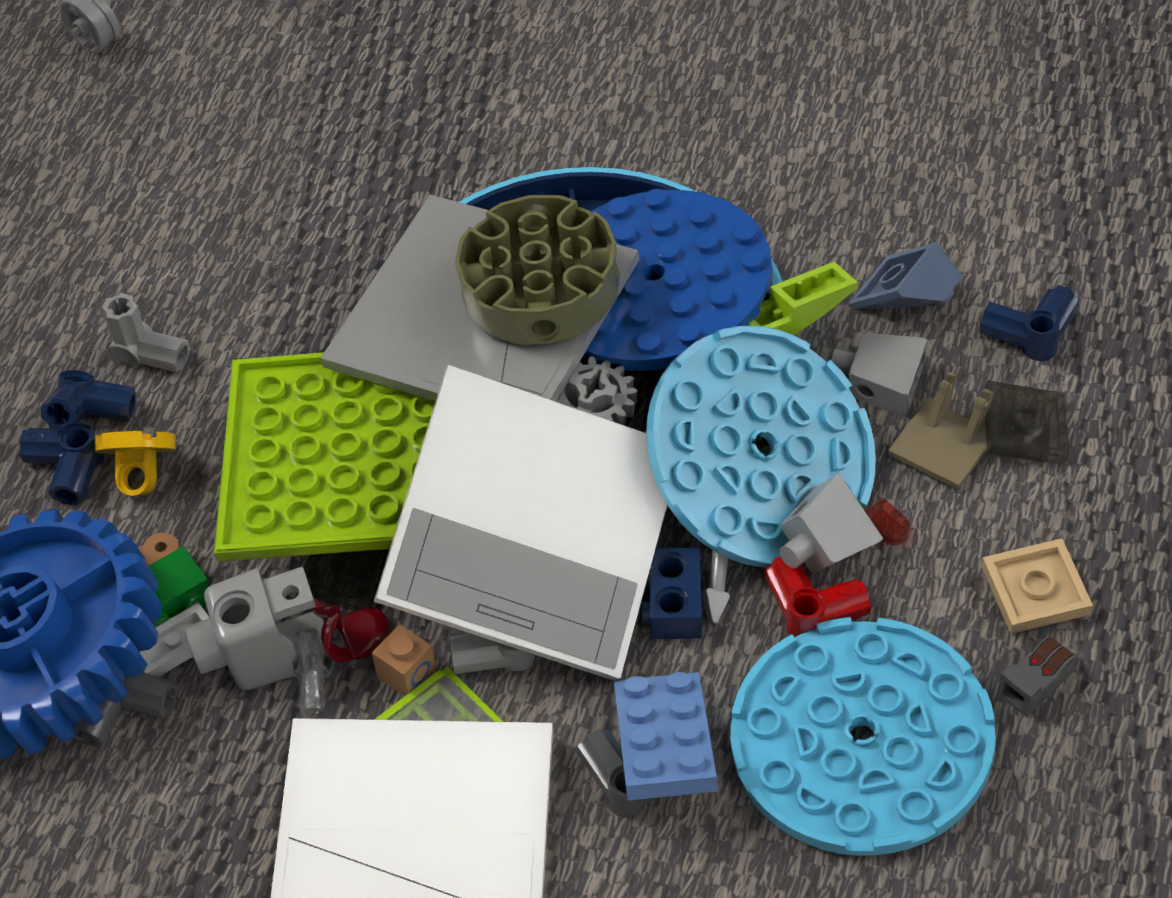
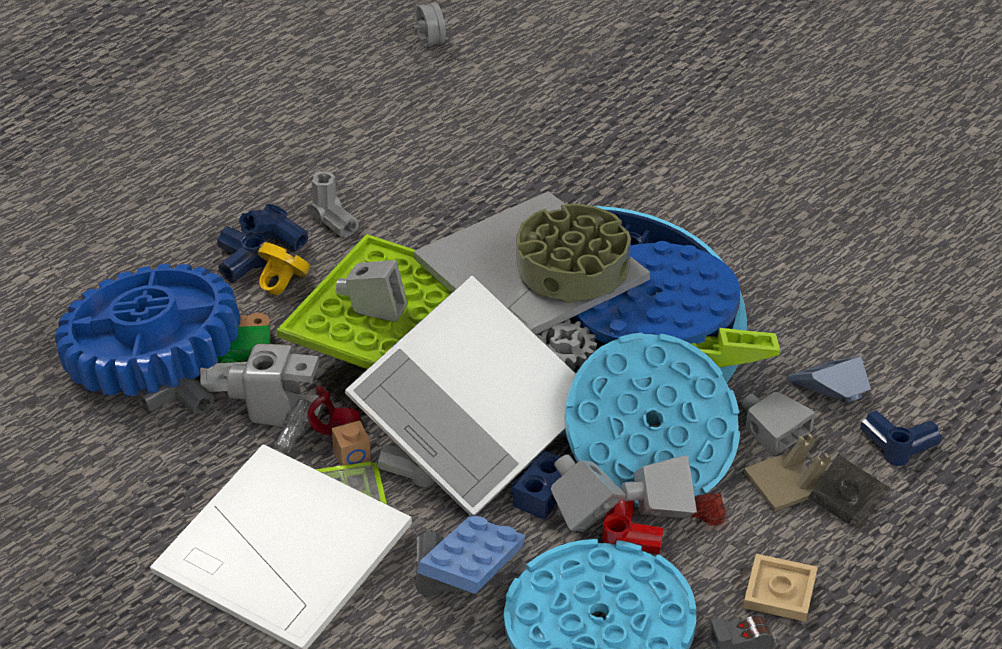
camera: 25 degrees right, 10 degrees down
none -> light grey torso [336,260,408,322]
none -> light grey torso [551,455,626,532]

